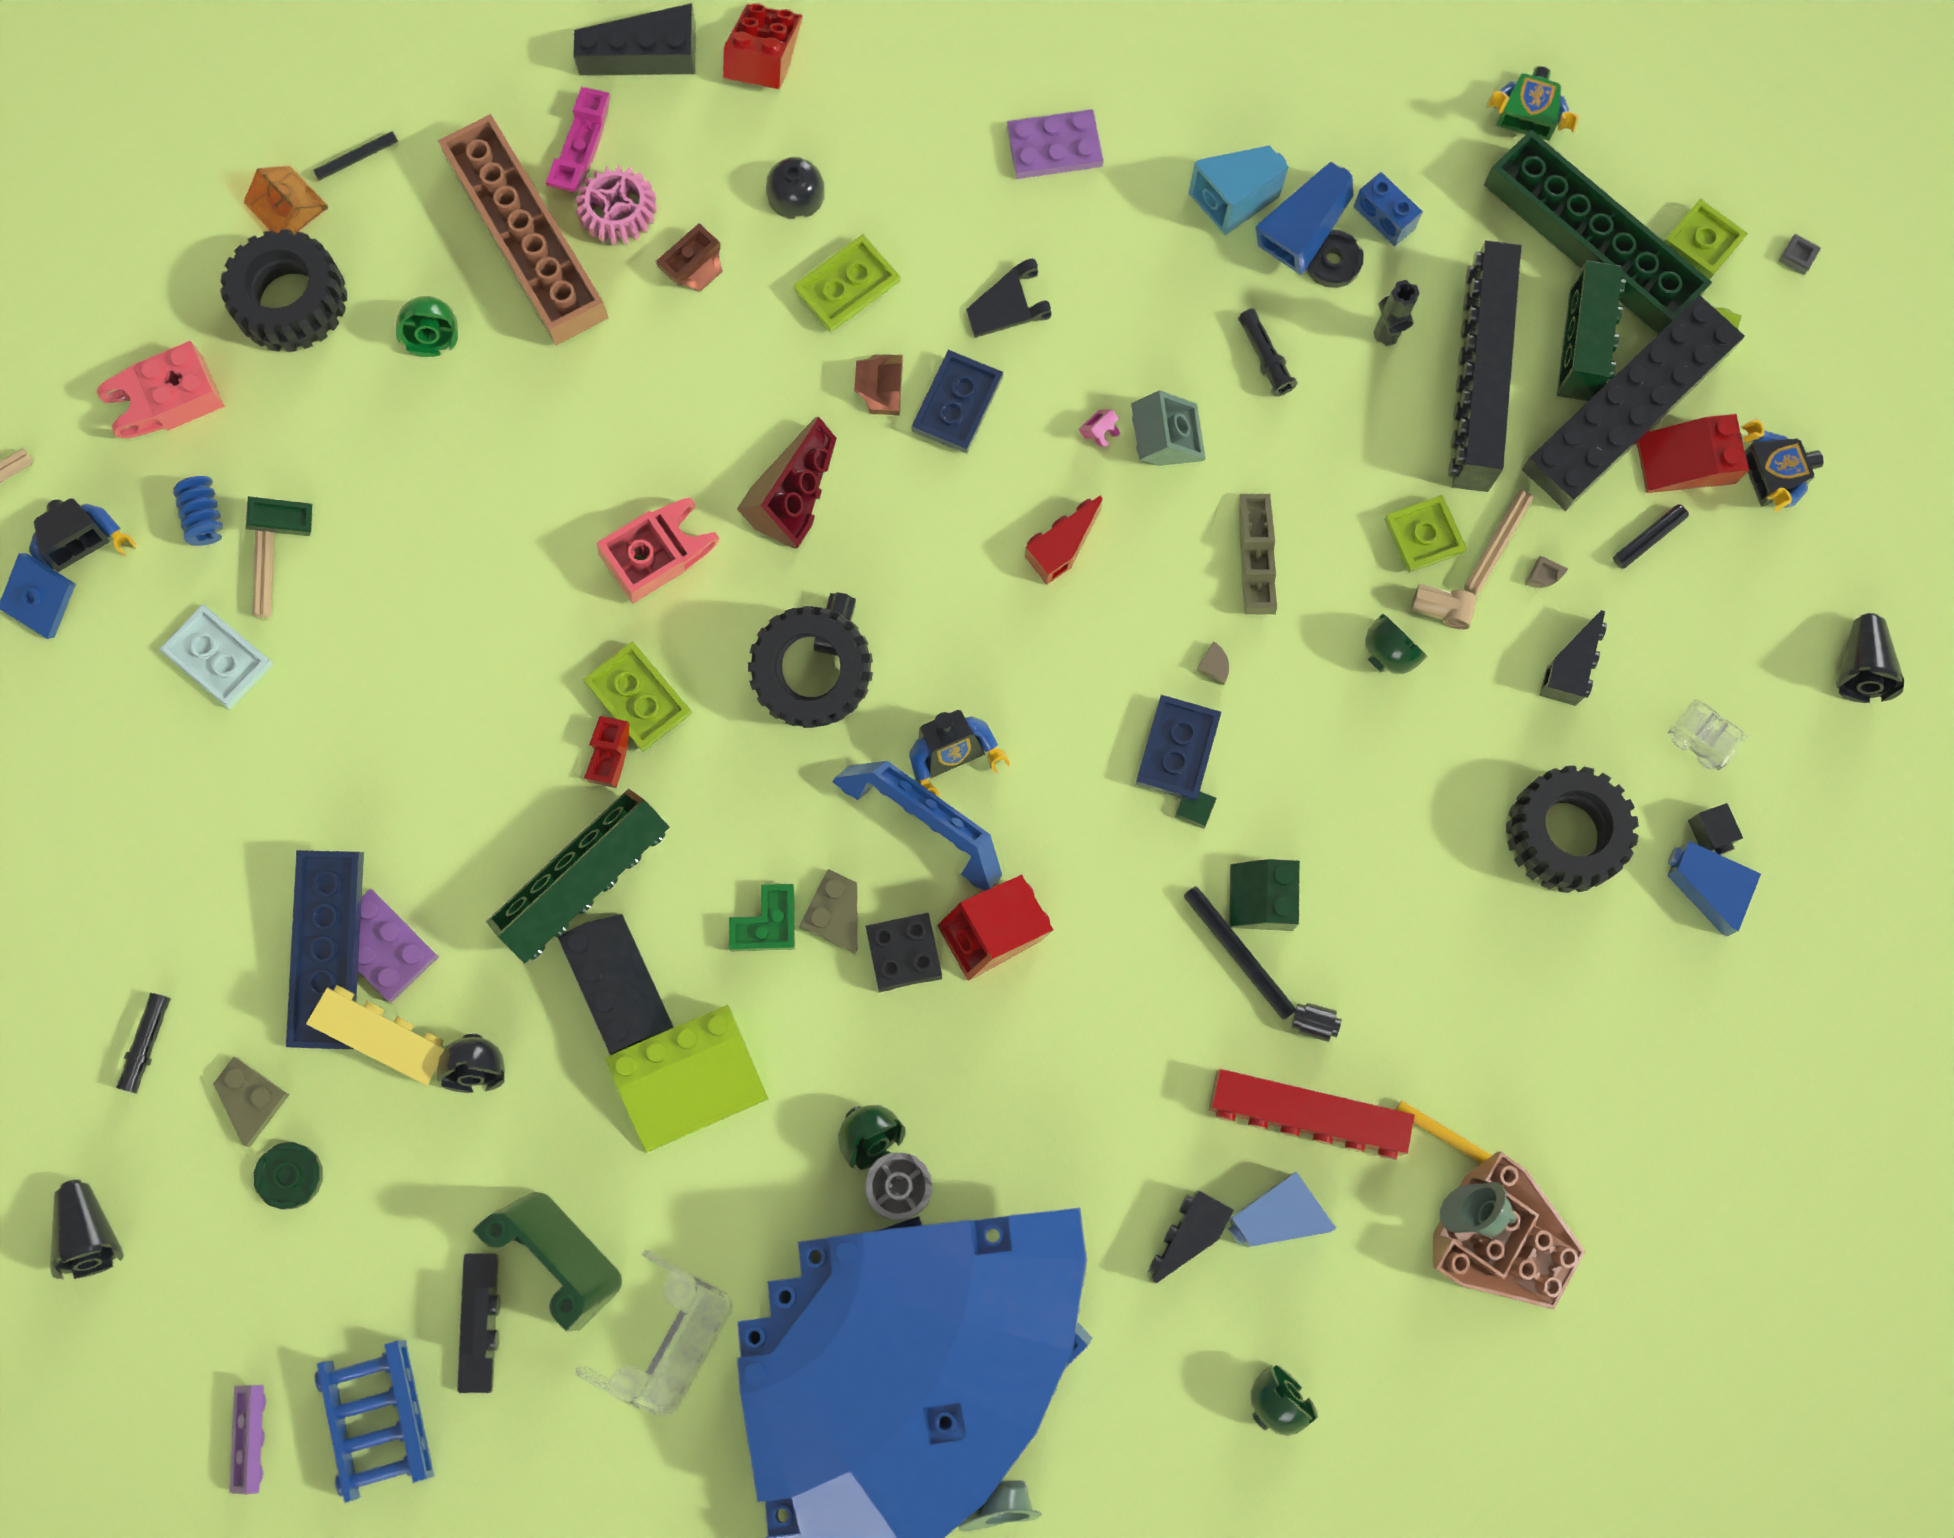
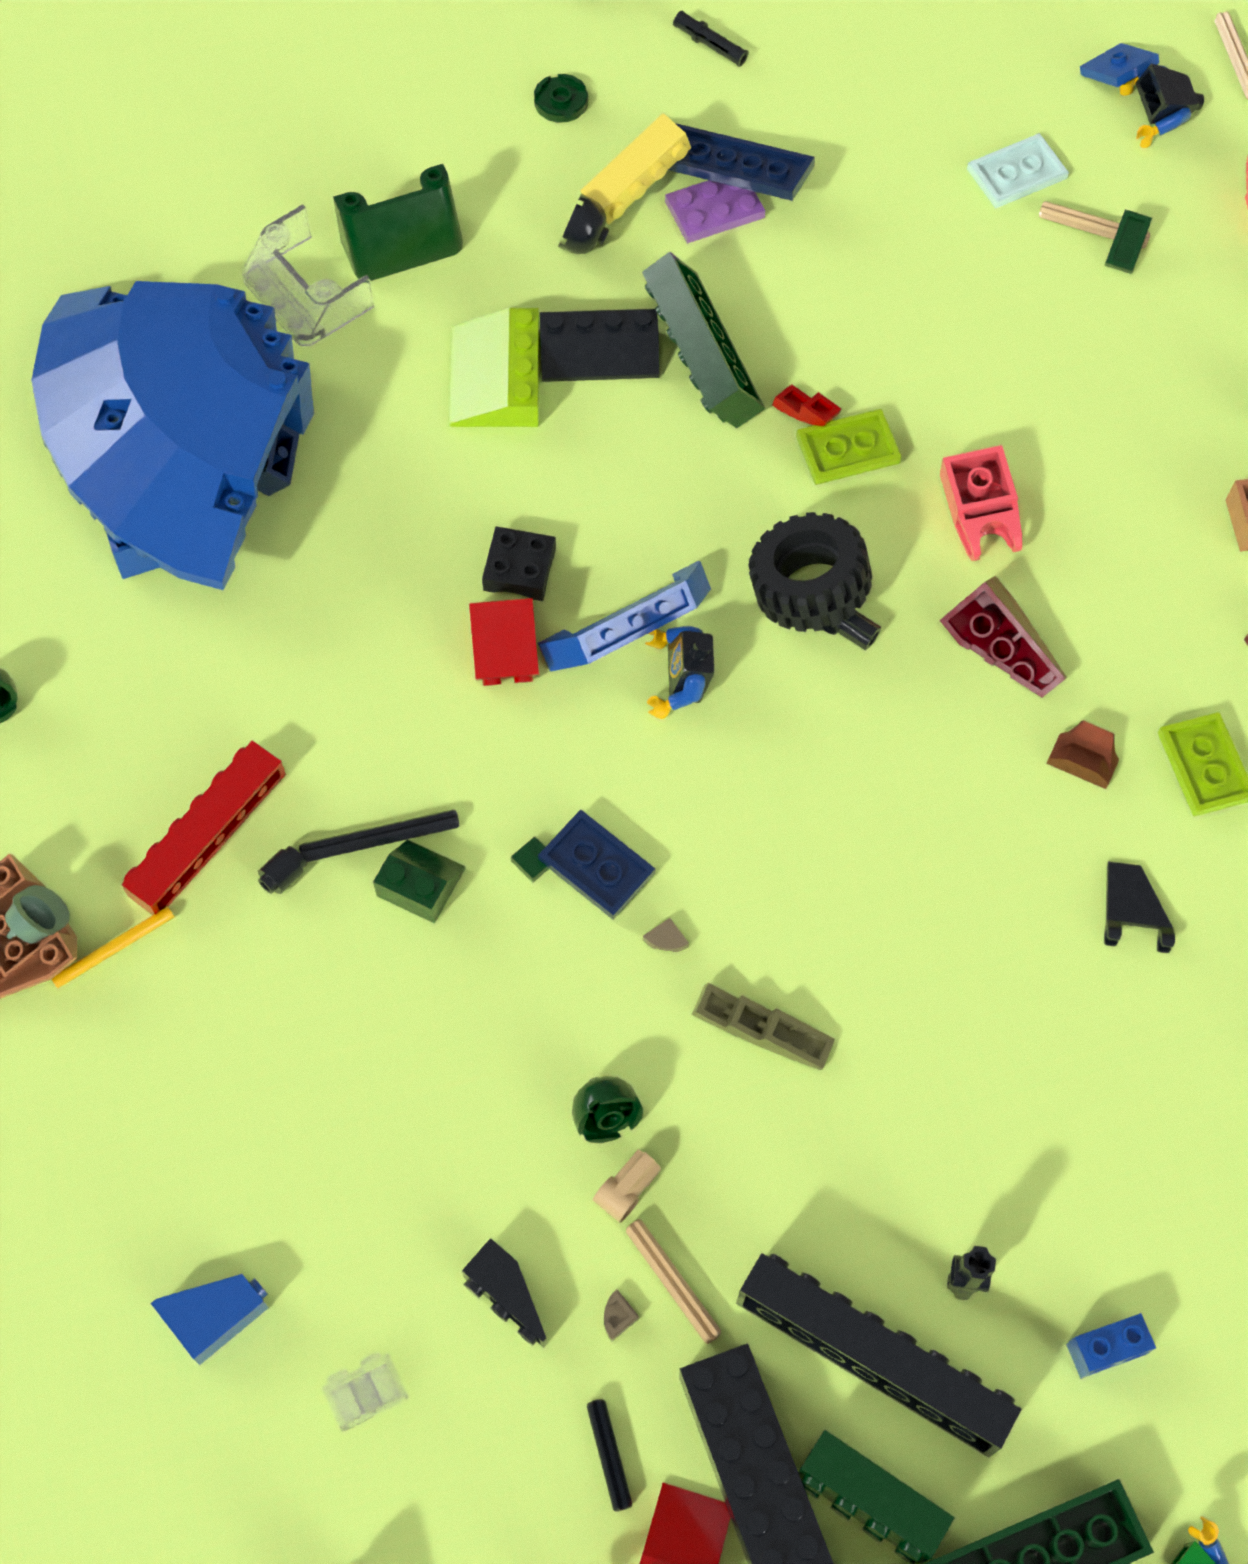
camera: 115 degrees right, 10 degrees down
blue piece [173,476,223,546] -> none
olive wing [213,1056,290,1147] -> none
plate [229,1385,266,1494] -> none
blue fence [315,1340,434,1503] -> none
black bracket [457,1253,501,1393] -> none
green plate [729,884,795,952] -> none
olive wing [799,869,858,954] -> none
dark green cylinder [838,1105,906,1170] -> none
light grey cylinder [865,1152,932,1221] -> none
dark blue plate [911,350,1004,454] -> none
sand green piece [959,1480,1042,1531] -> none
red slope [1025,495,1103,585] -> none
tile [1078,409,1120,447] -> none
sand green slope [1131,390,1205,466] -> none
black slope [1148,1190,1234,1284] -> none
dark azure slope [1188,145,1288,235] -> none
medium blue slope [1228,1172,1336,1247] -> none
black pin [1238,309,1298,397] -> none
blue slope [1255,161,1354,275] -> none
black tile [1306,230,1364,288] -> none
lime plate [1384,495,1467,573] -> none
black tyre [1506,765,1639,893] -> none
black brick [1688,803,1743,855] -> none

